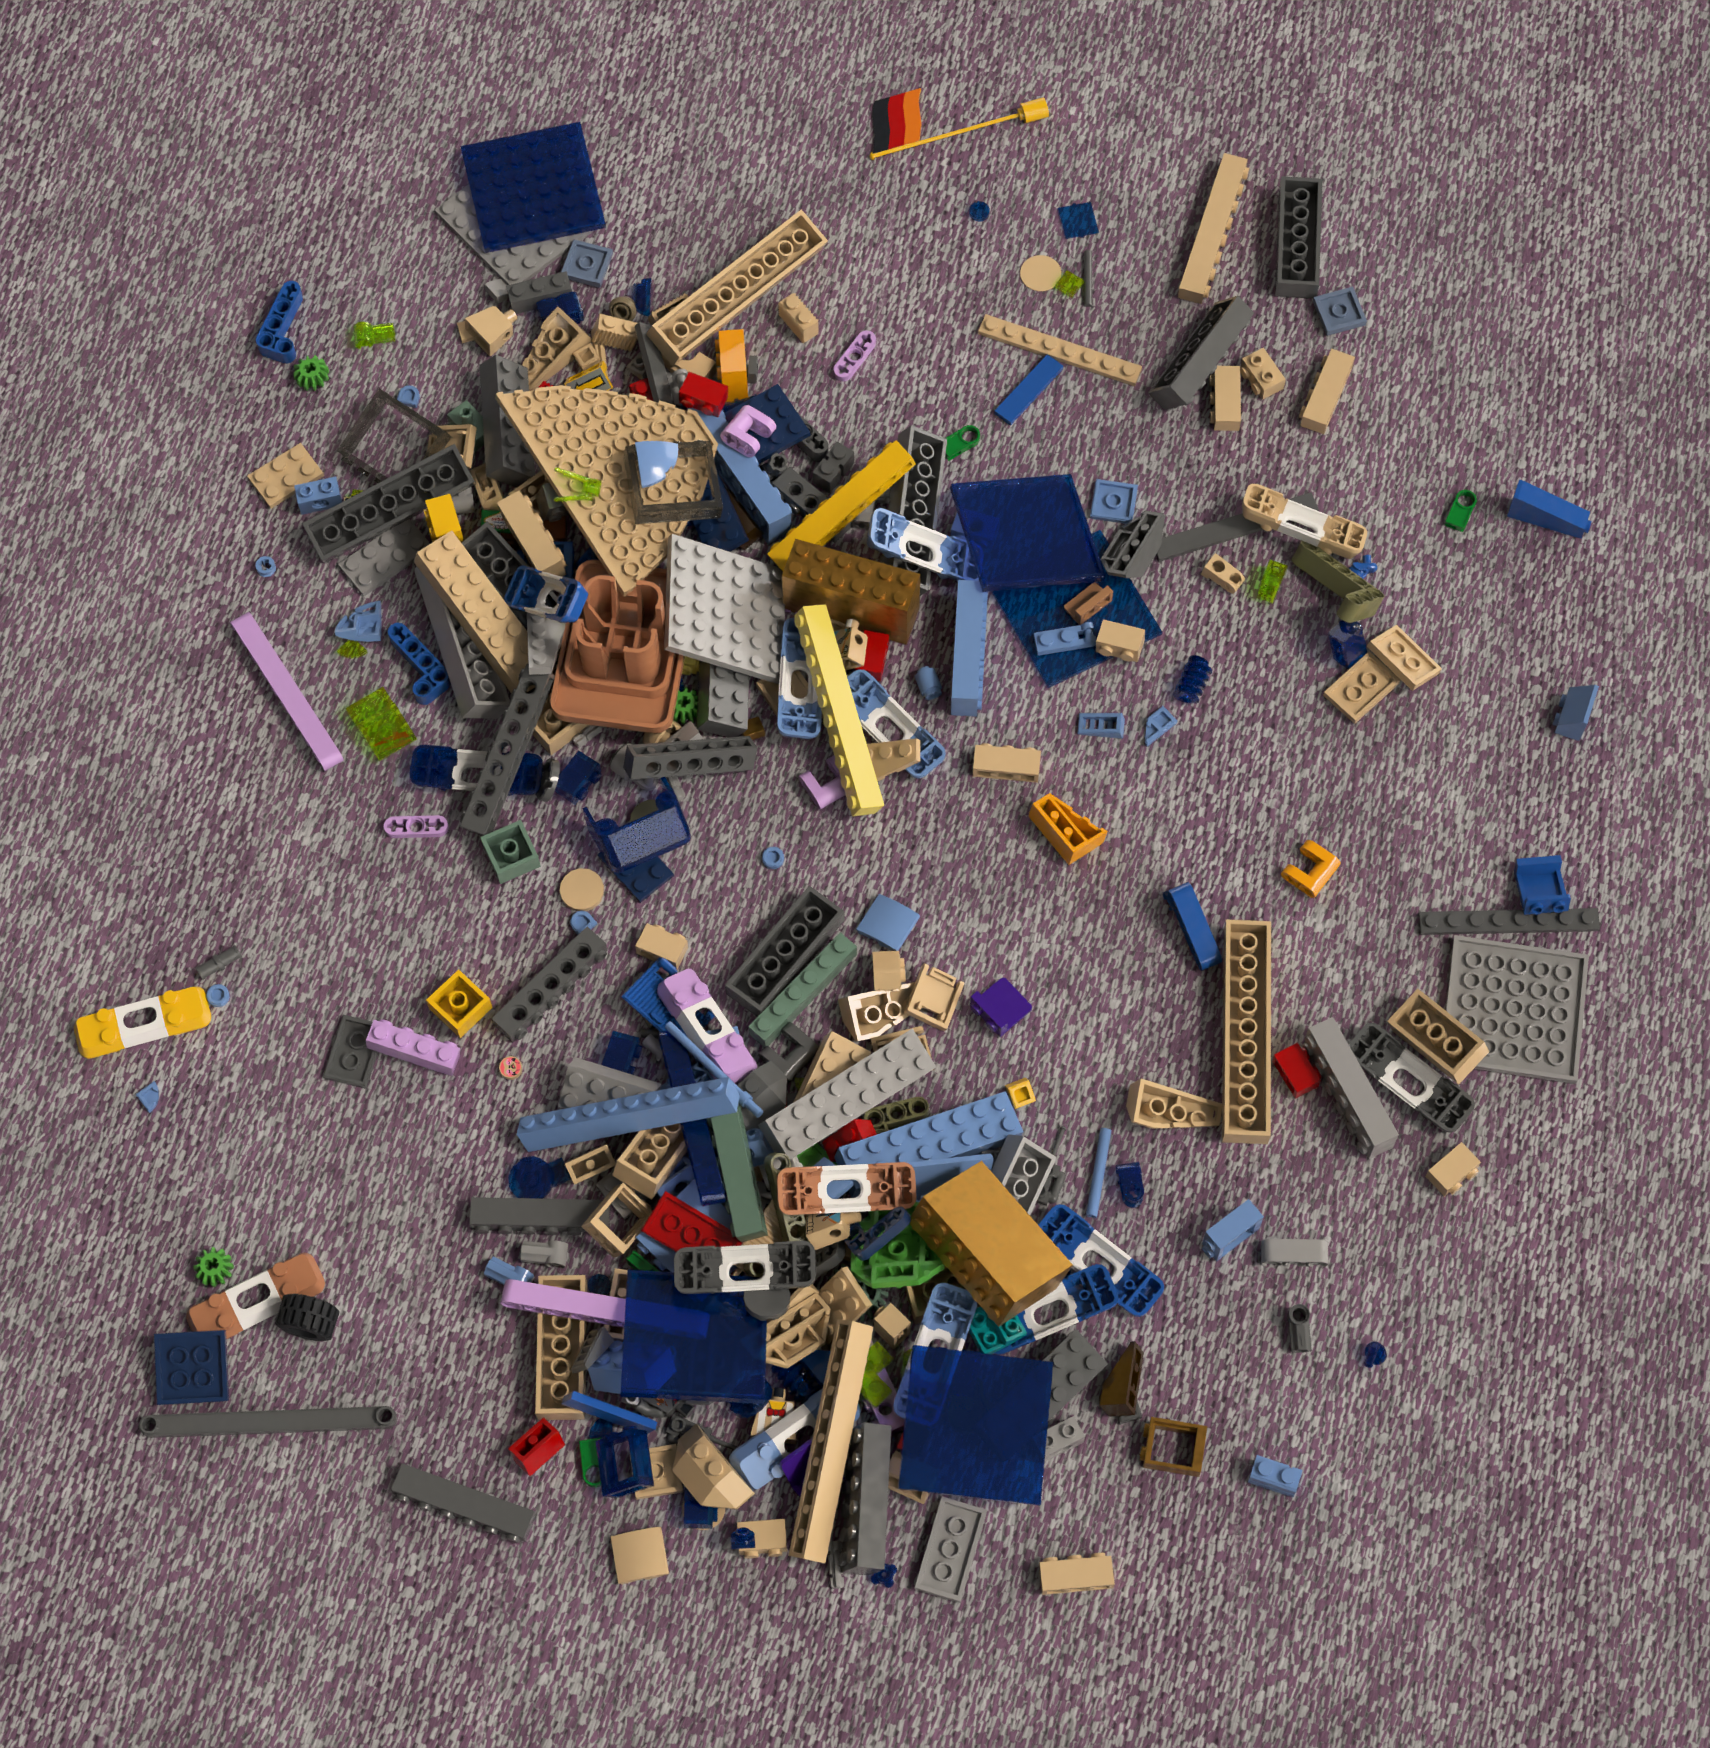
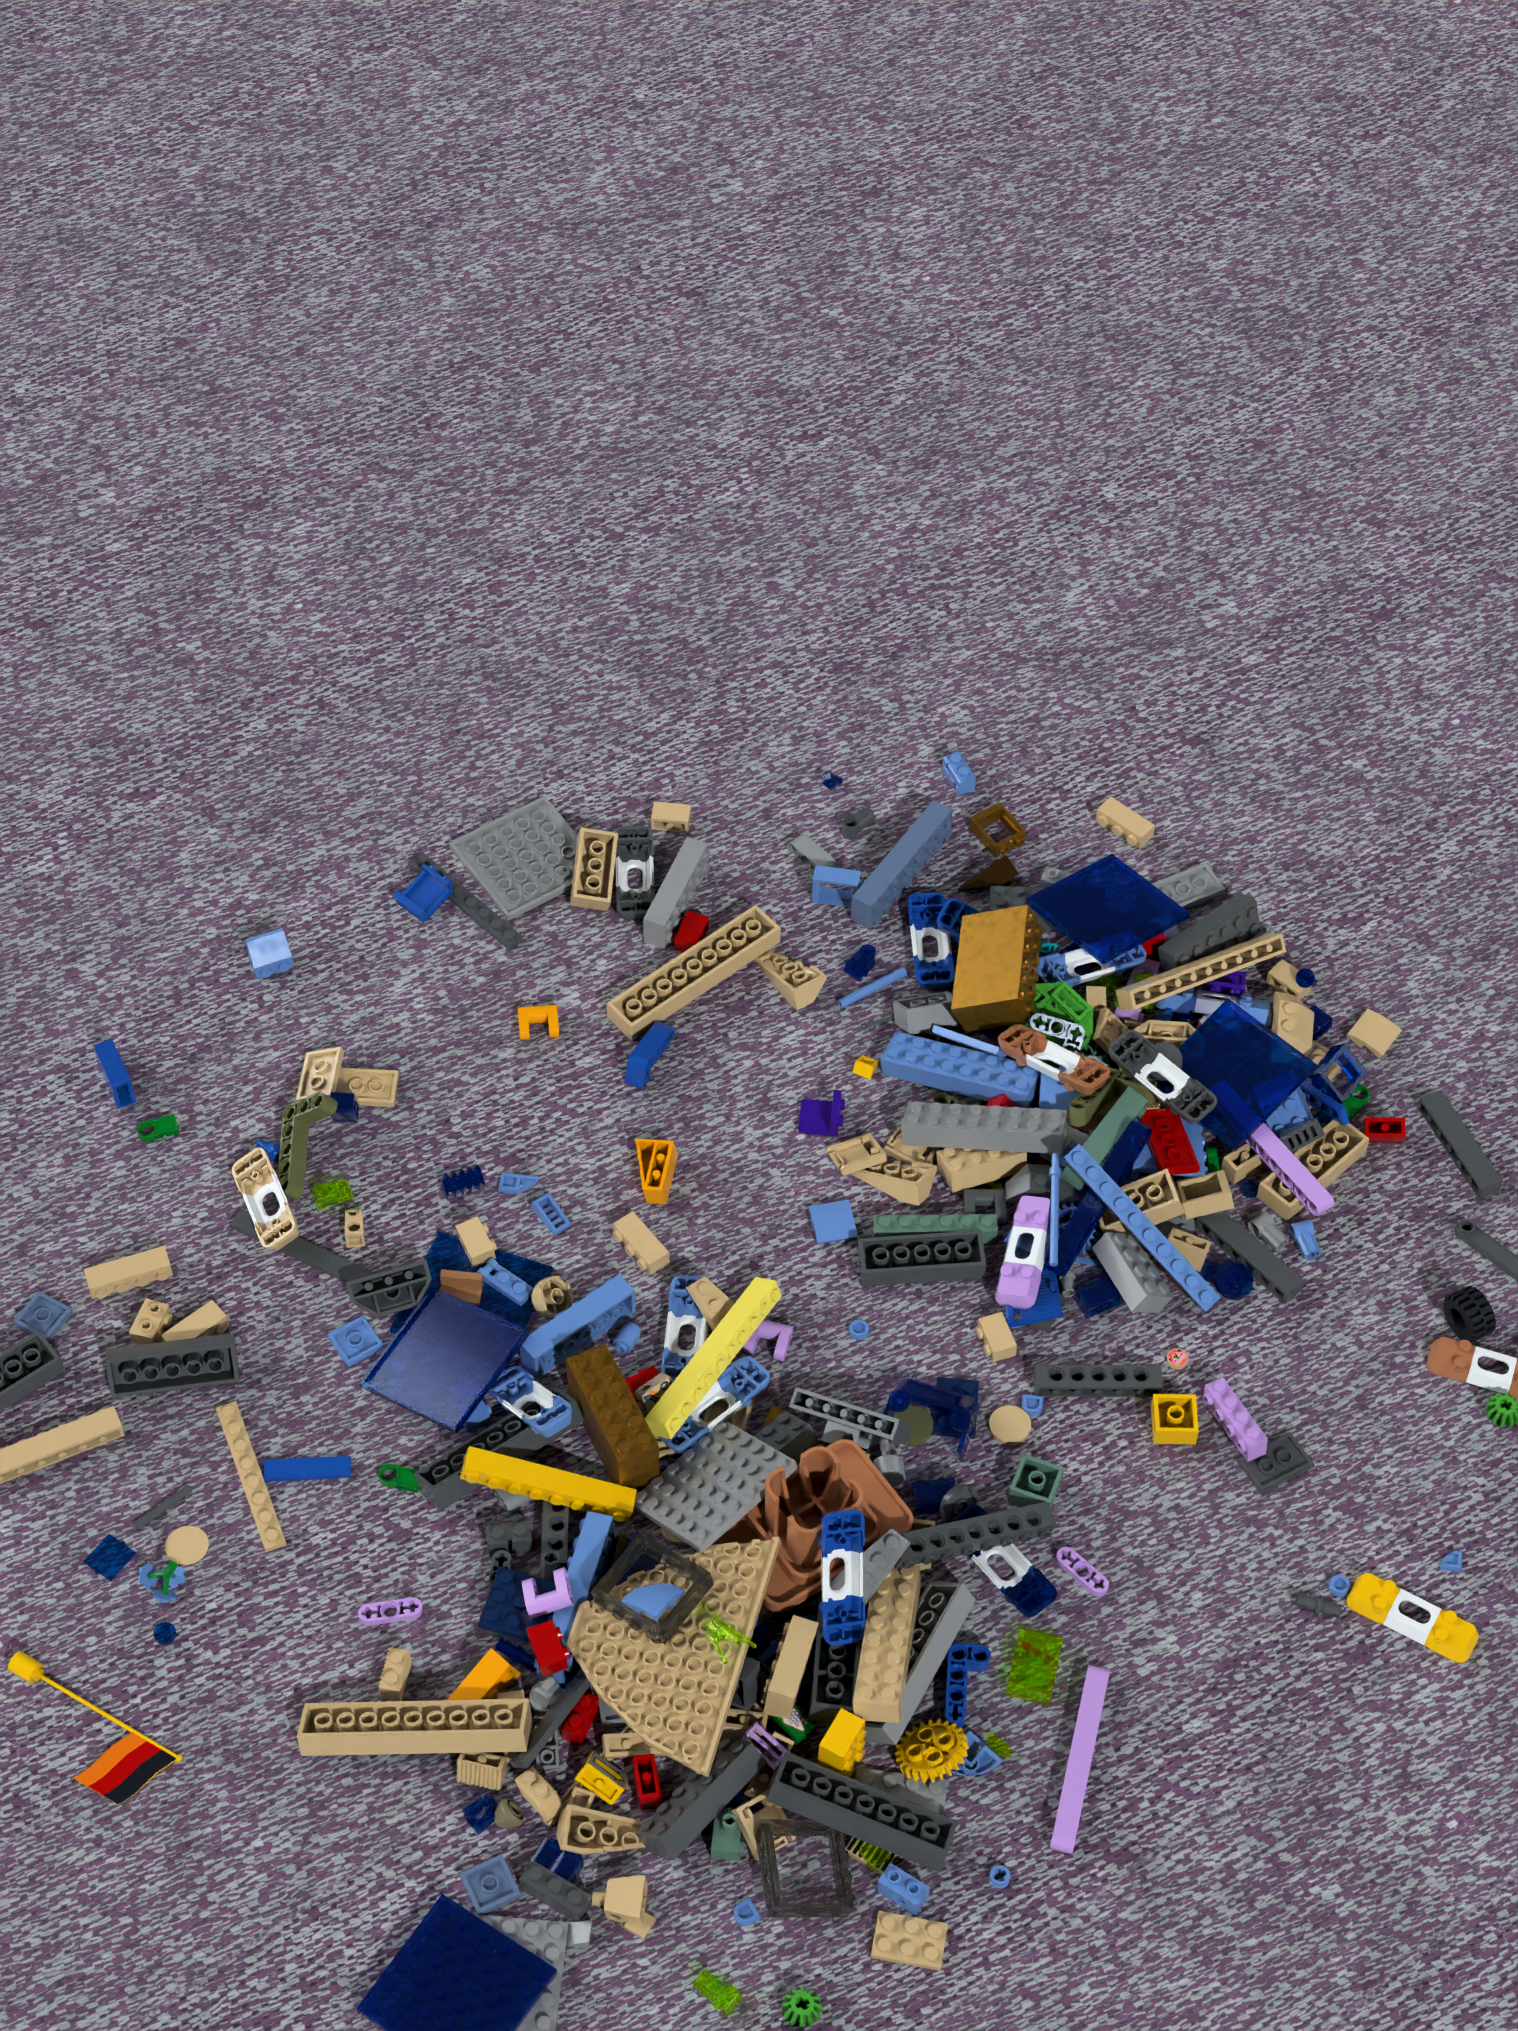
camera: 135 degrees left, 15 degrees down
tan brick [872,951,906,991] -> none
clear neon green tile [1055,270,1084,298] -> none
none -> medium blue plant [138,1561,186,1603]
none -> tan cylinder [531,1276,574,1318]
none -> lavender tile [741,1722,790,1771]
none -> sand blue brick [851,800,953,929]
none -> yellow gear [895,1719,969,1783]

